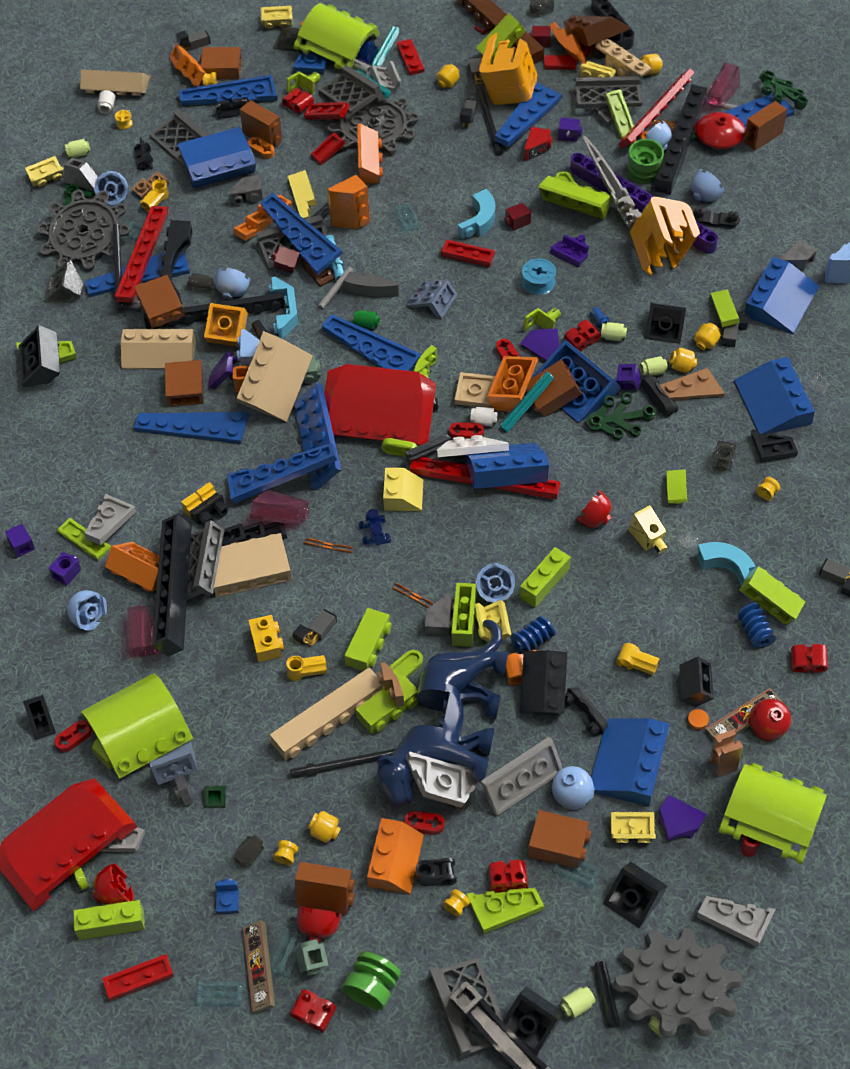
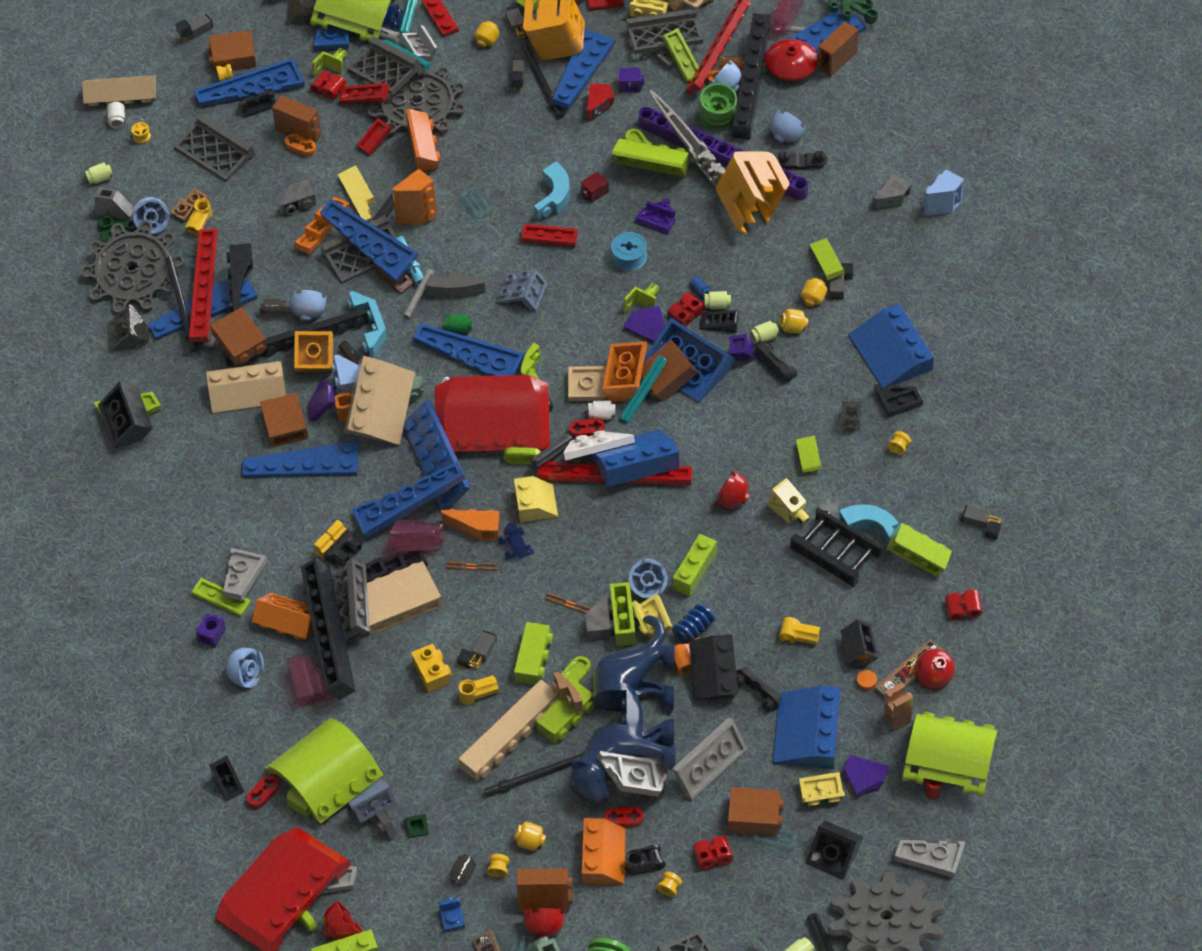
camera: 10 degrees left, 0 degrees up
dark purple brick [5,524,35,557] -> none
light yellow bracket [25,156,64,187] -> none
black hinge [134,138,154,171] -> none
orange slope [169,43,205,86] -> none
blue slope [178,127,256,189] -> none
brick [272,246,299,273] -> none
lime wing [466,888,544,934] -> none
red beam [496,339,519,360] -> none
light blue cylinder [552,766,595,810] -> none
dark green plant [586,392,656,440] -> none
black slope [645,302,687,343] -> none
medium nougat wing [660,368,725,401] -> none
blue piece [738,602,776,648] -> none
slope [744,257,819,334] -> none
none -> orange slope [441,509,500,540]
none -> black slope [700,310,739,333]
none -> black fence [790,507,882,587]

